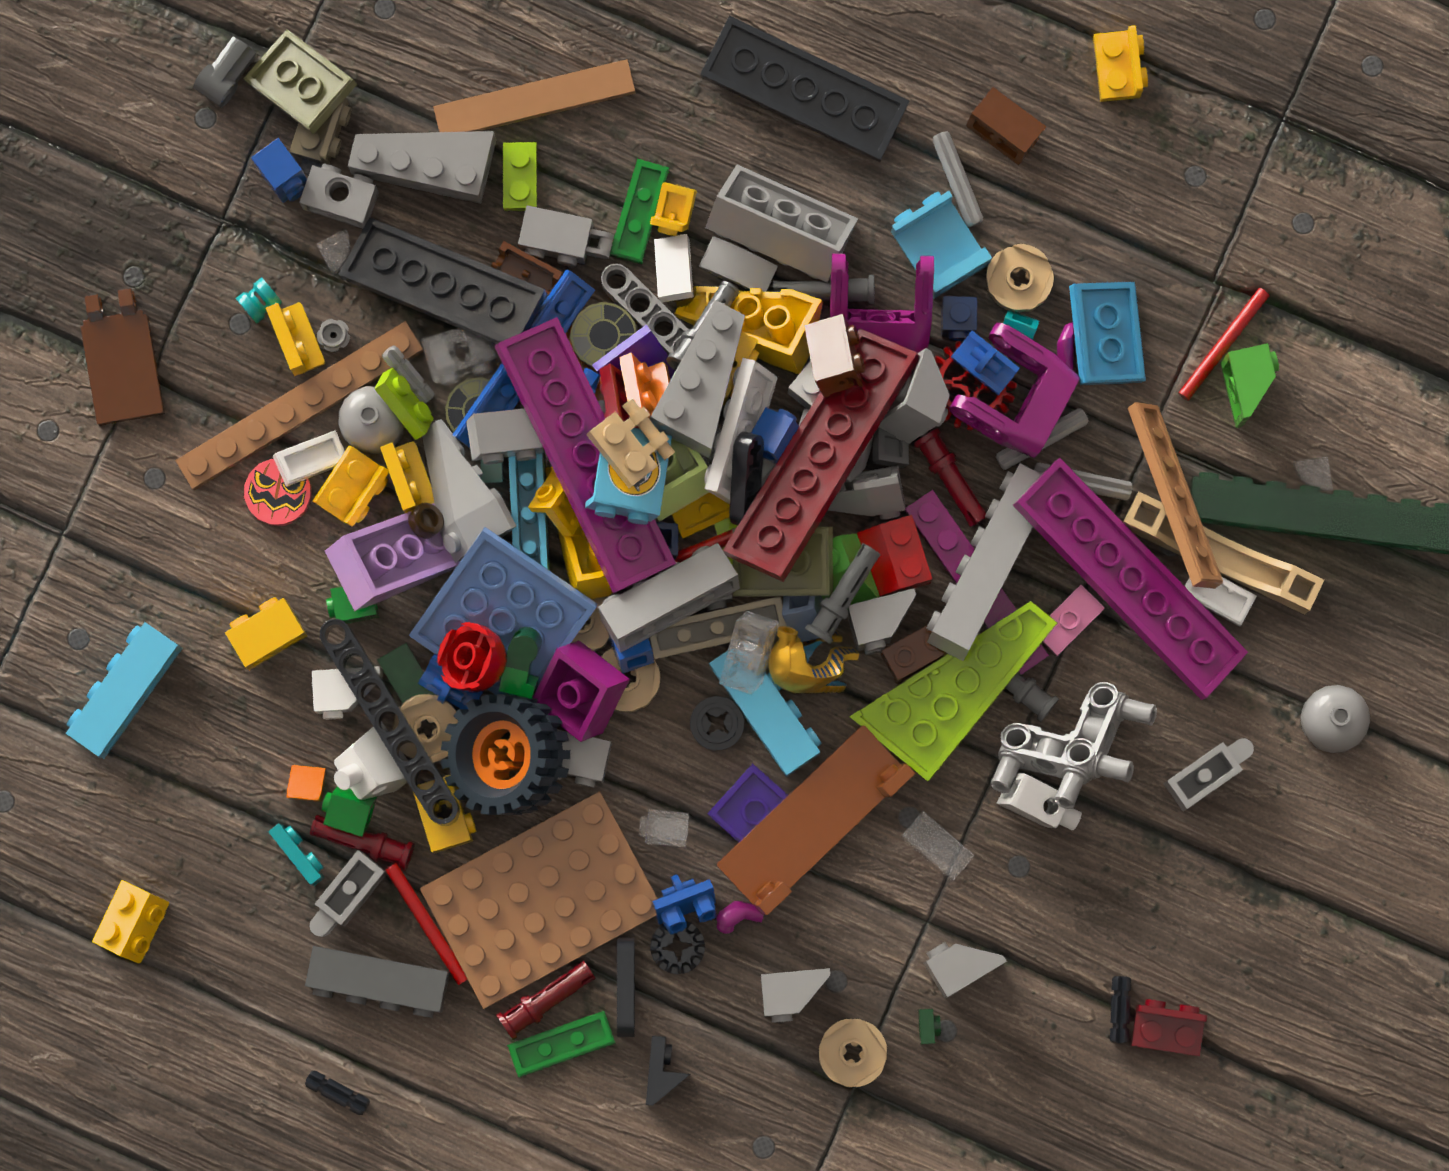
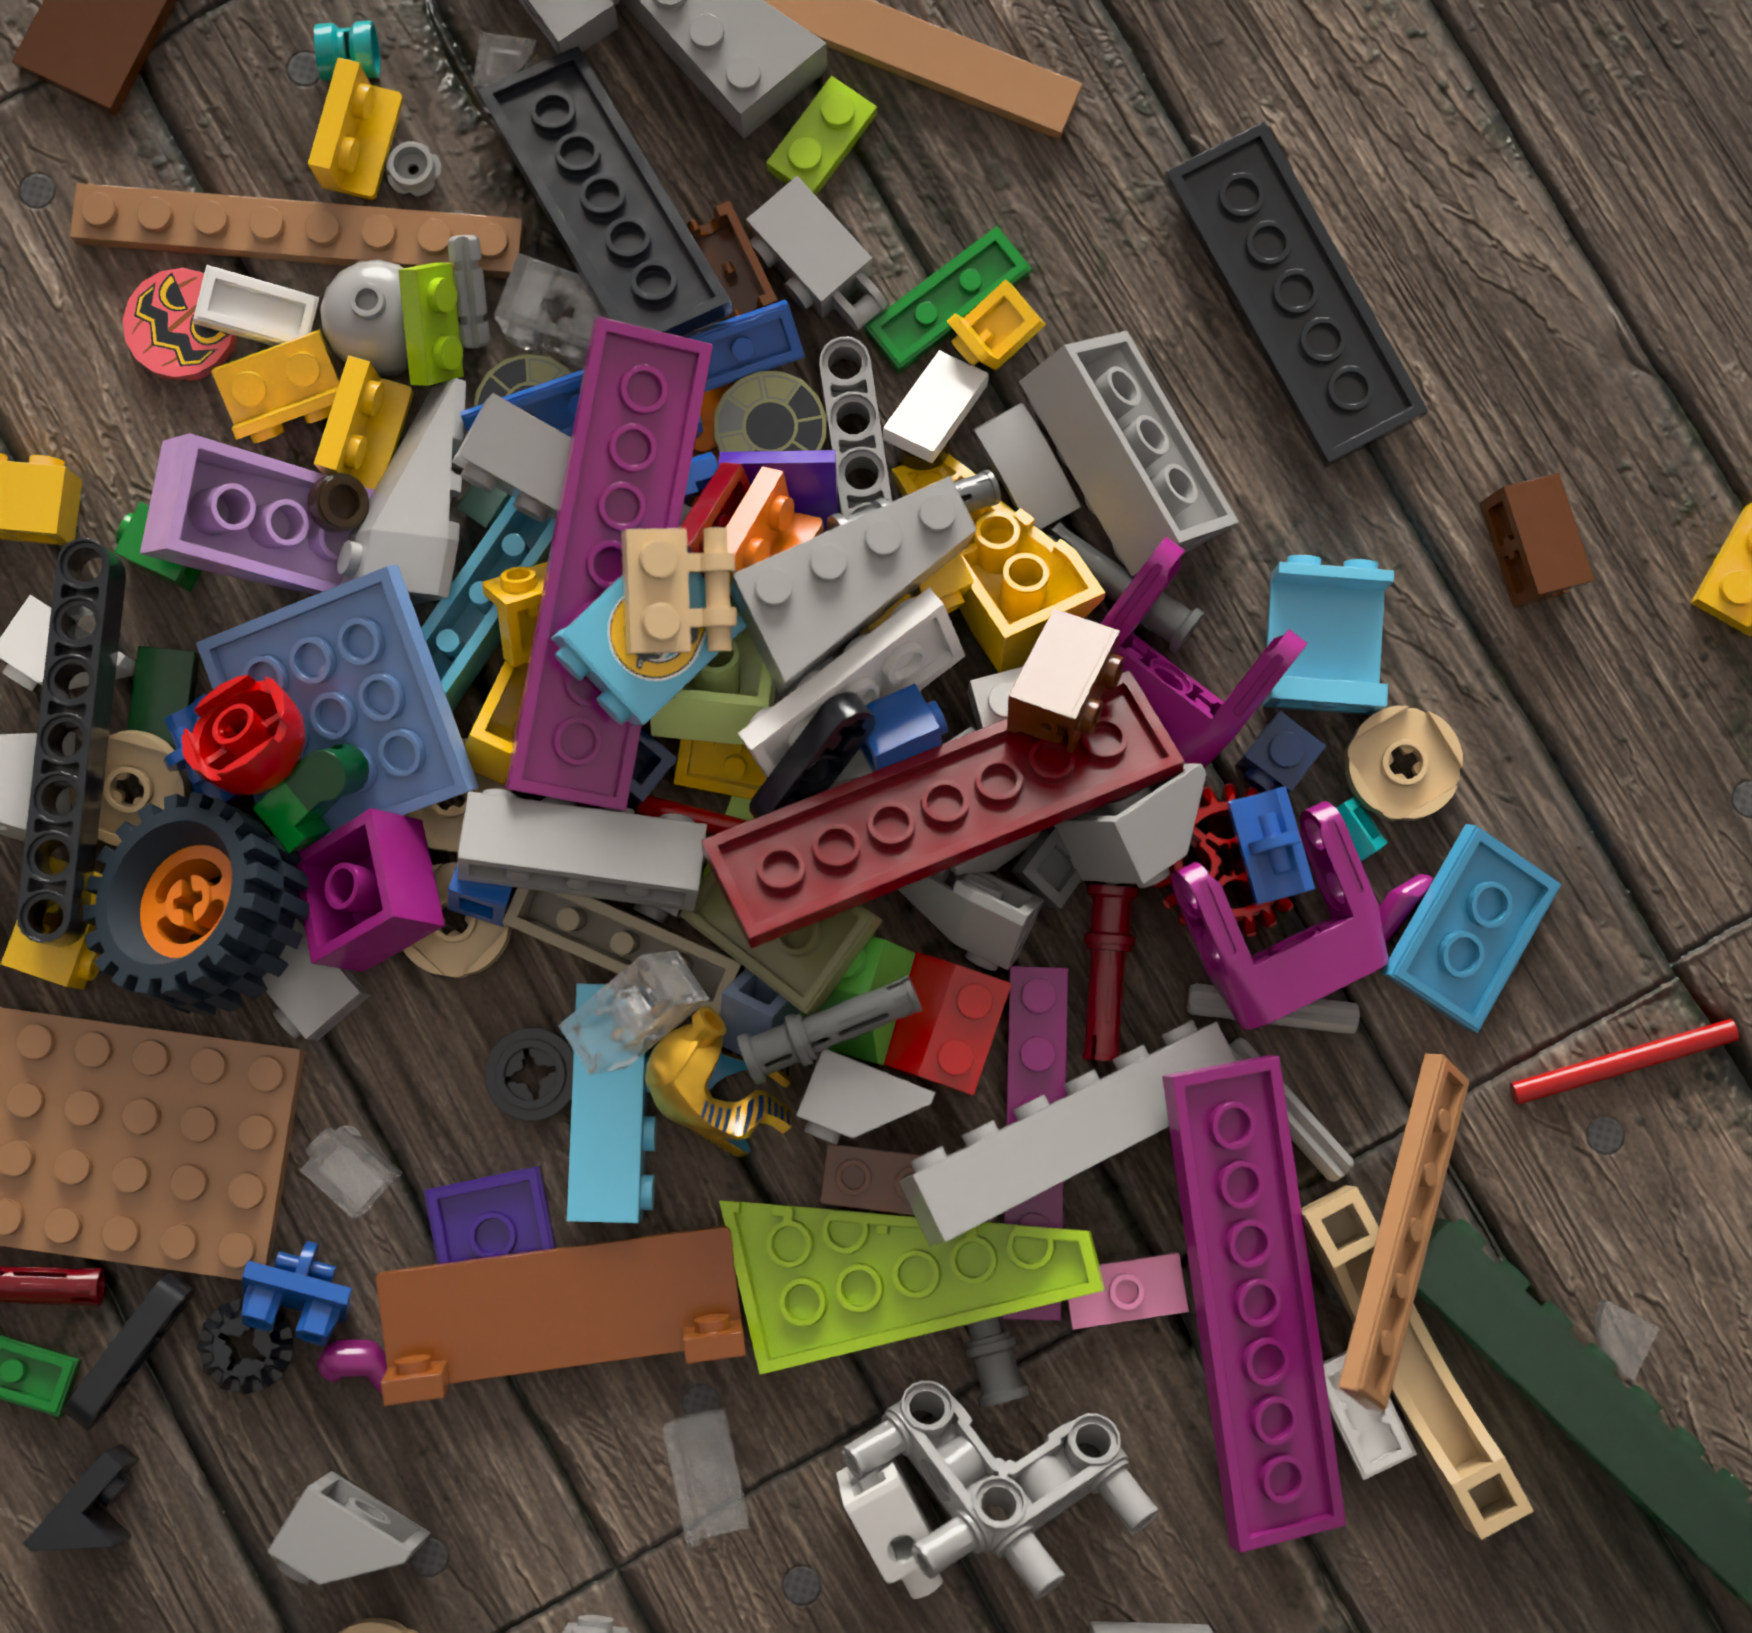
camera: 30 degrees right, 0 degrees up
light grey axle [933,131,983,227] -> none
bright green slope [1220,343,1279,428] -> none

